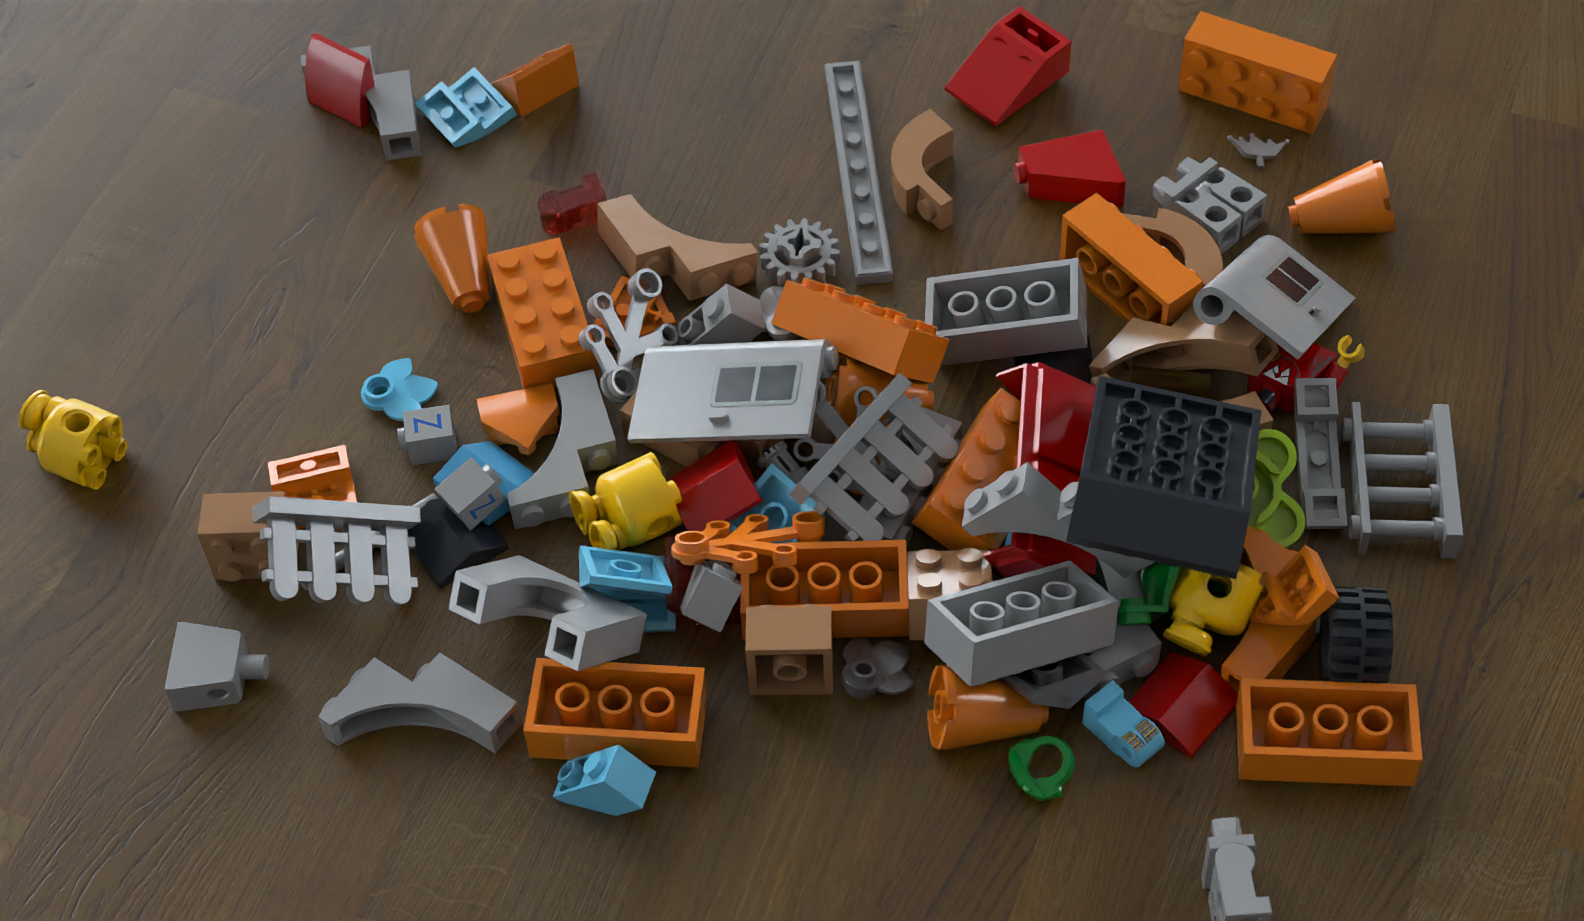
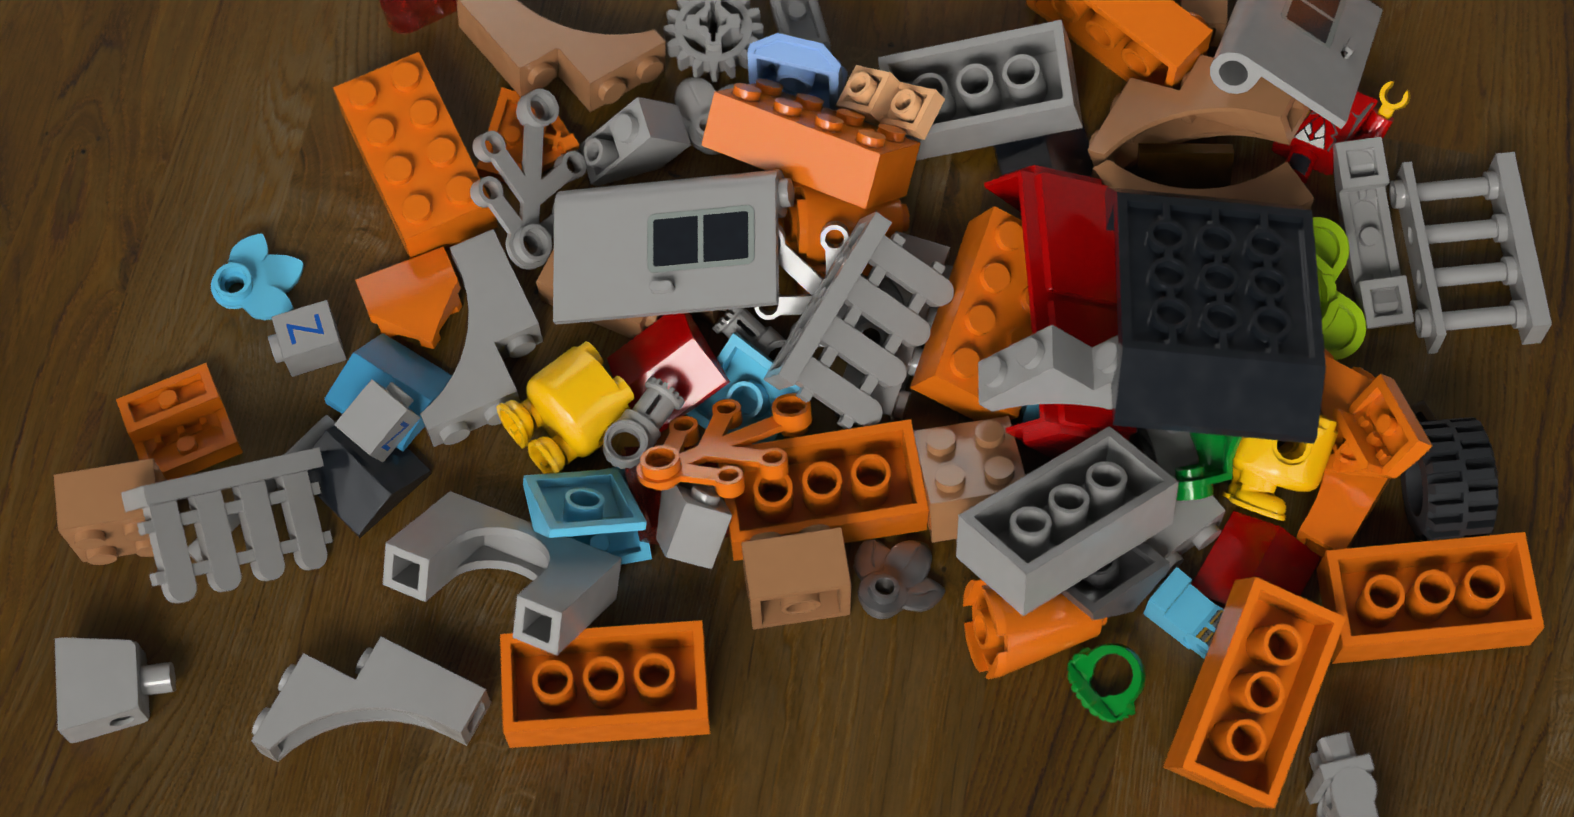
camera: 10 degrees left, 15 degrees up
orange cone [413,204,490,313] -> none
medium azure slope [553,745,656,816] -> none
none -> light grey connector [603,377,685,469]
none -> light blue slope [747,33,848,111]
none -> light nougat slope [836,65,945,140]
none -> orange brick [1163,577,1346,808]

